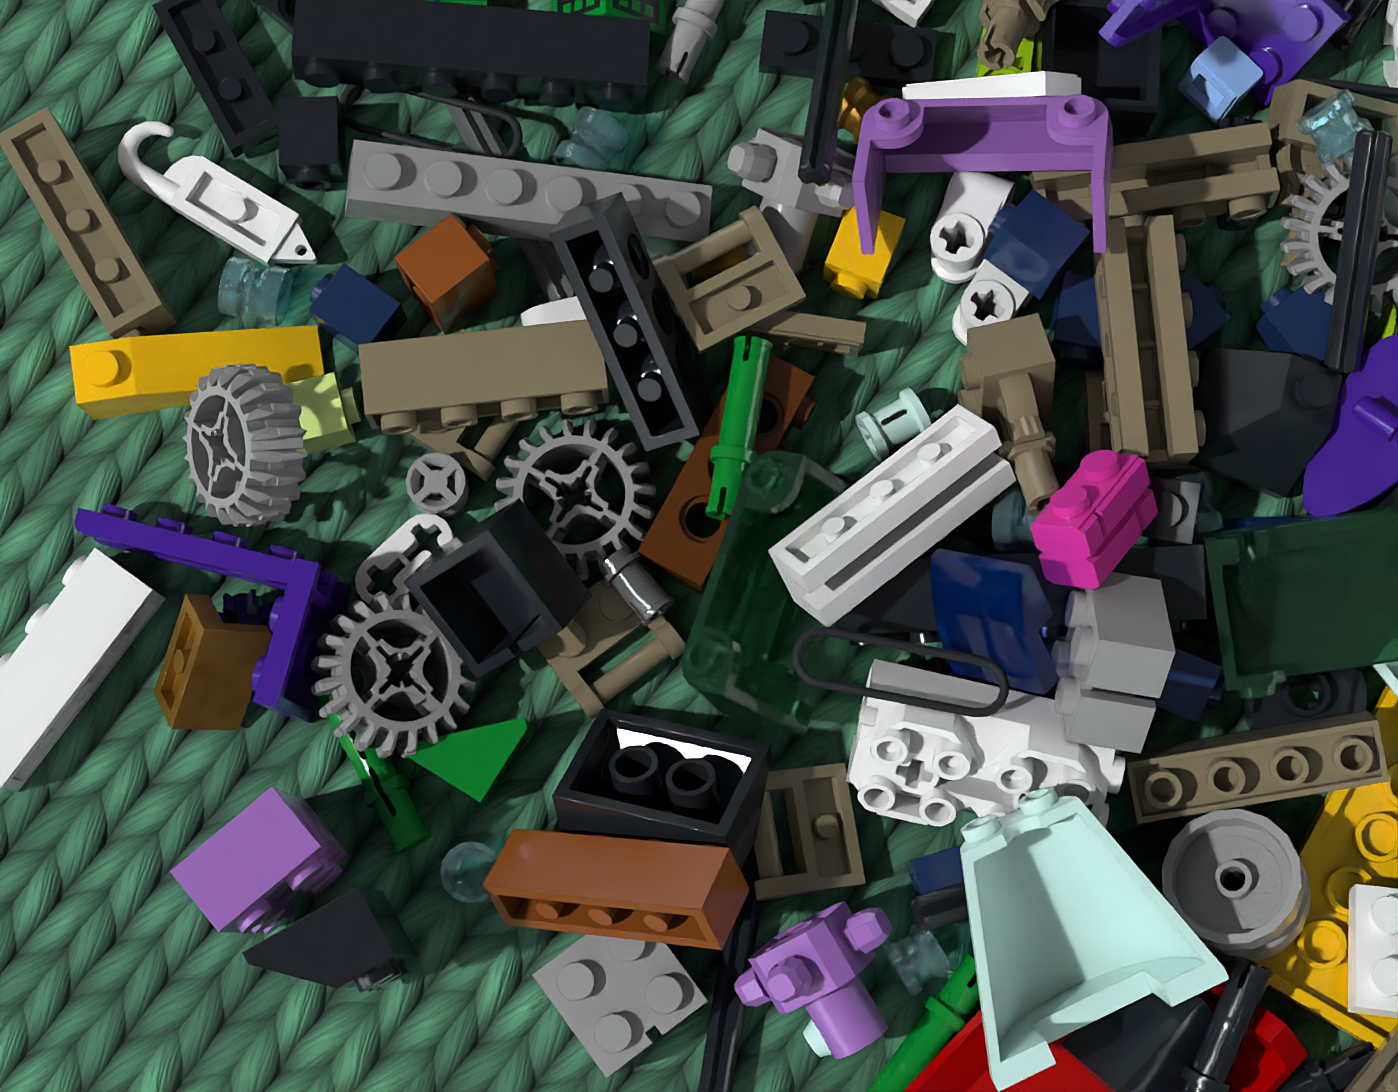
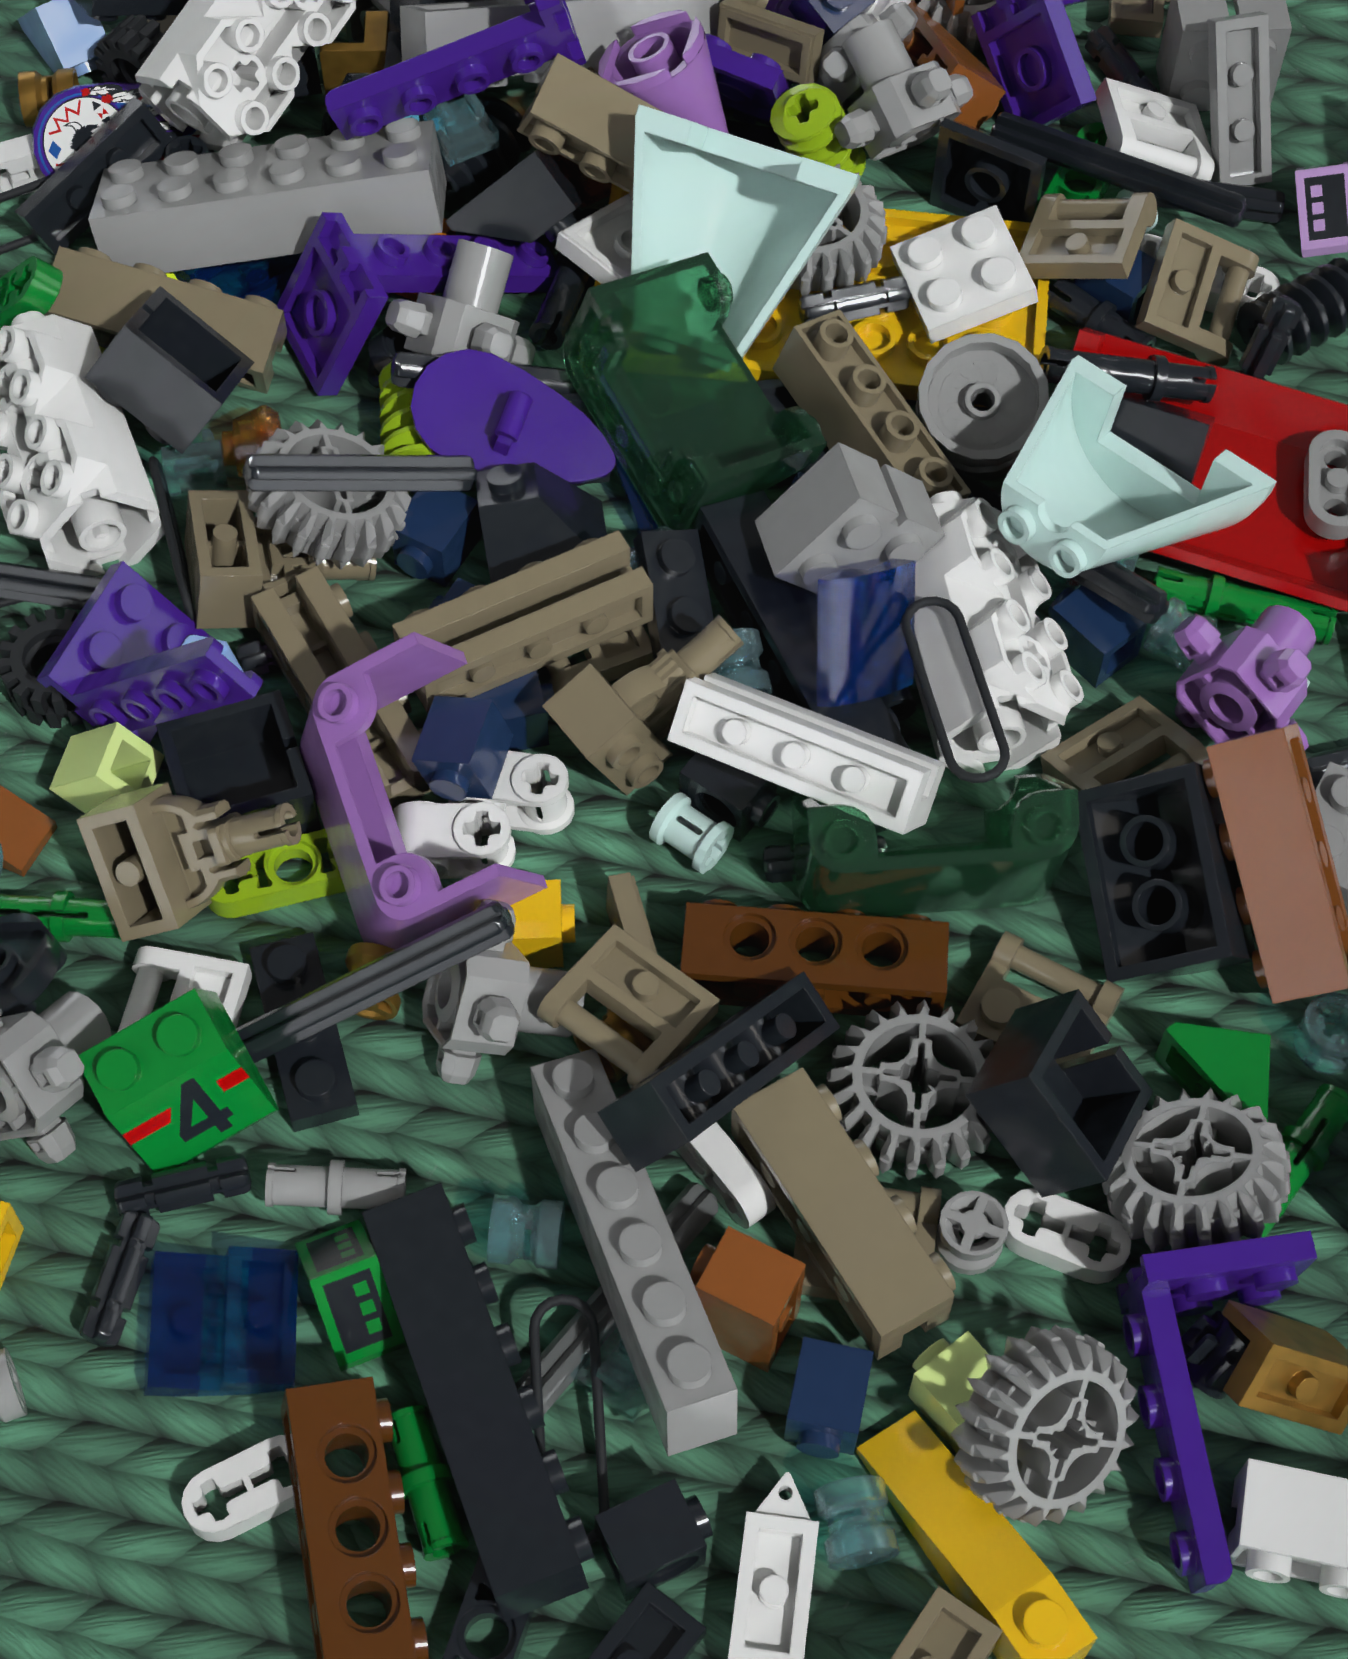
camera: 115 degrees left, 20 degrees down
dark grey pin [599,547,674,626] -> none
green pin [705,336,773,522] -> none
white tile [902,71,1081,99] -> none
dark pink brick [1030,450,1158,590] -> none
clear light blue wheel [1295,89,1374,164] -> none

